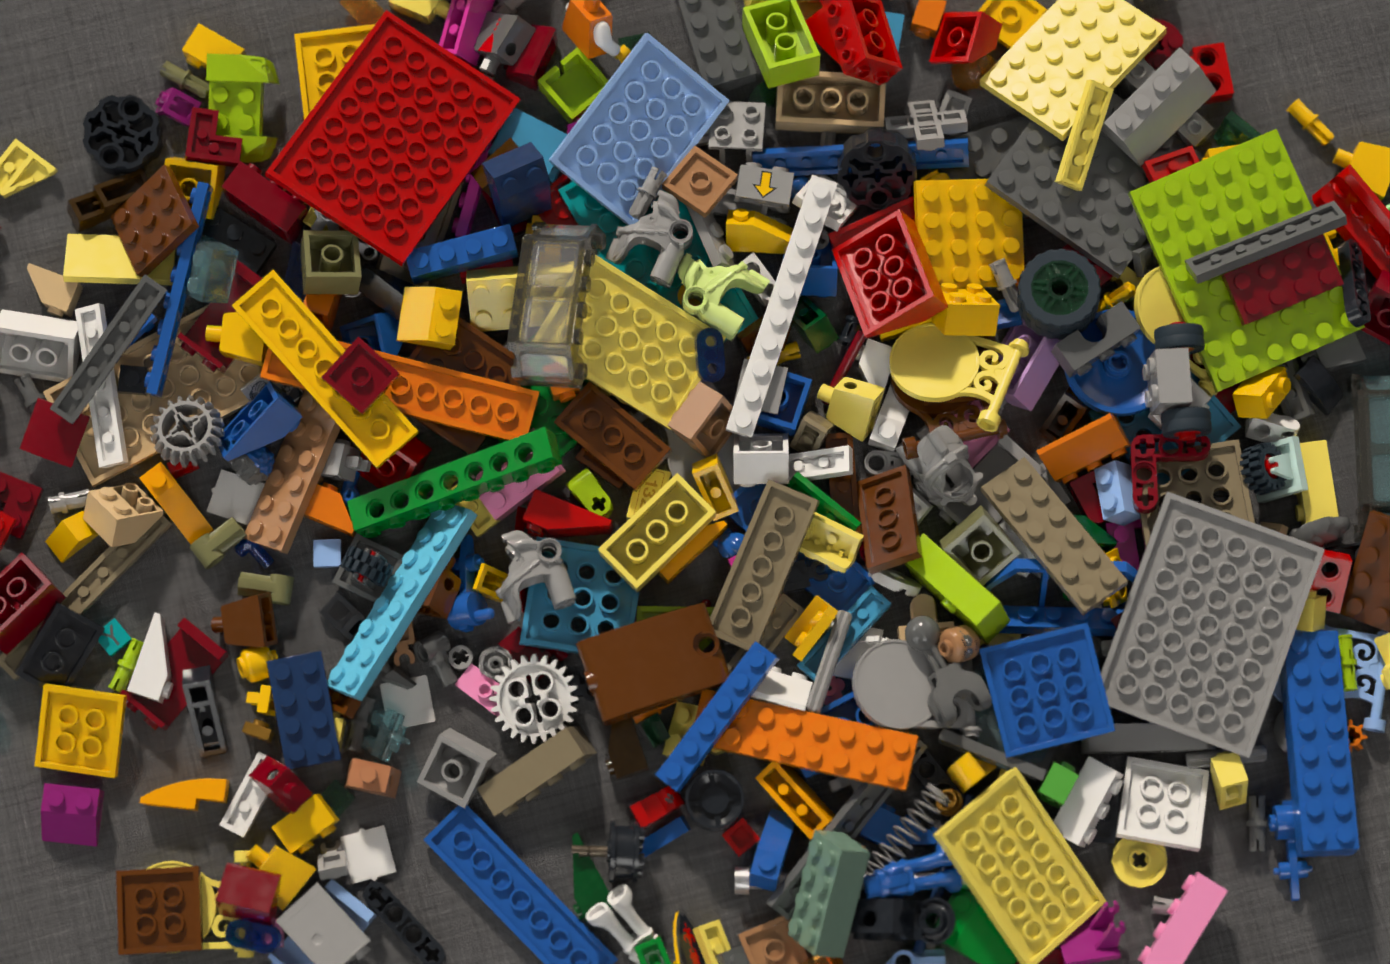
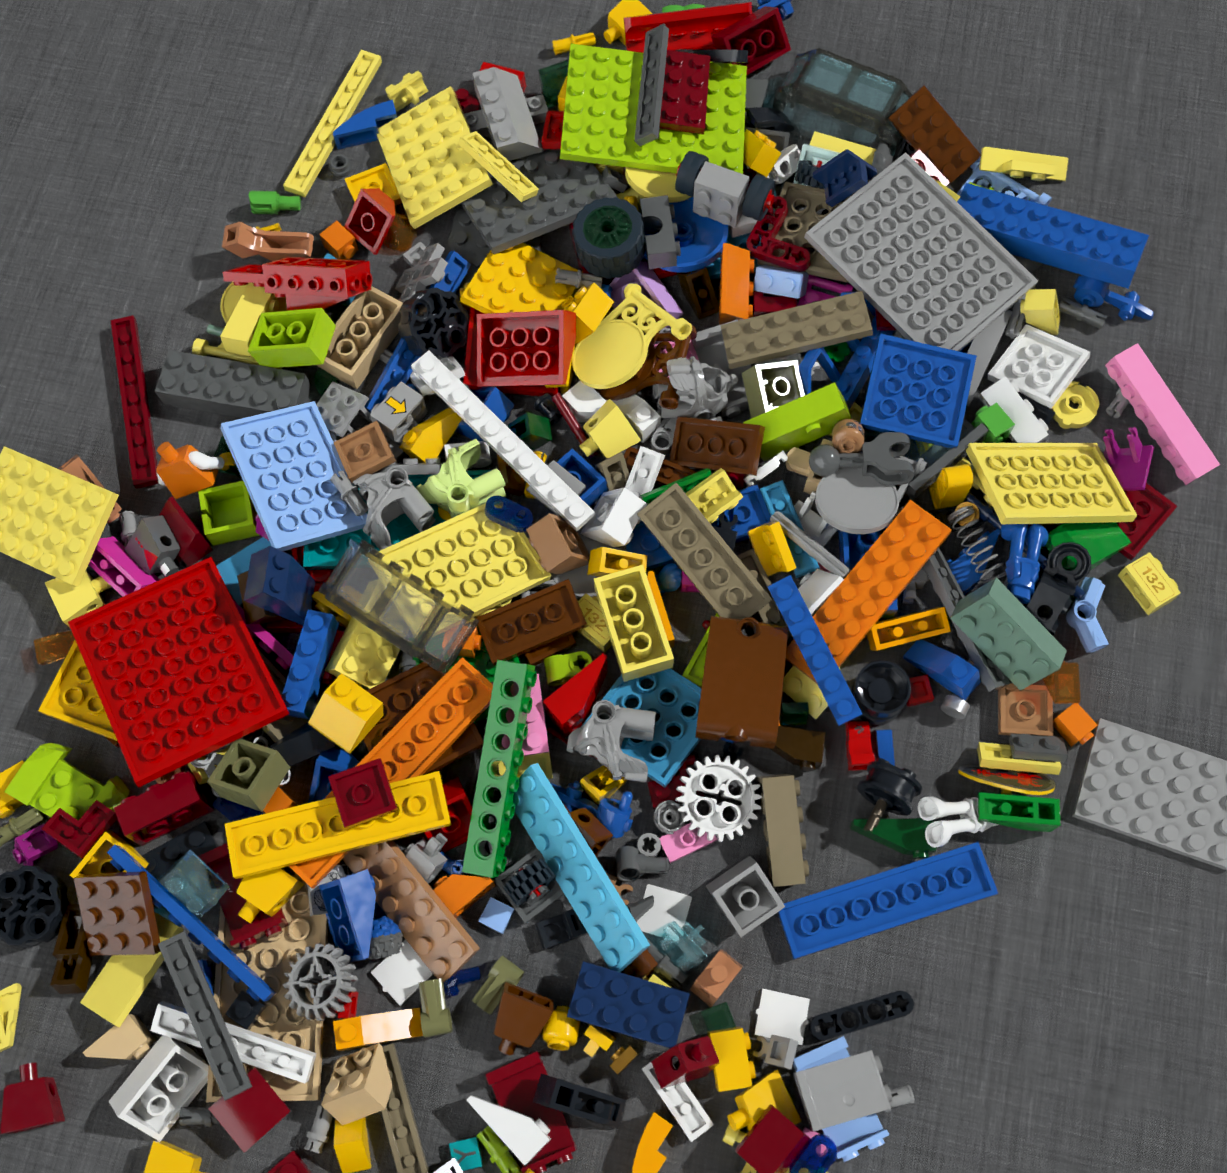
camera: 60 degrees left, 10 degrees down
none -> dark blue bracket [812,149,877,207]

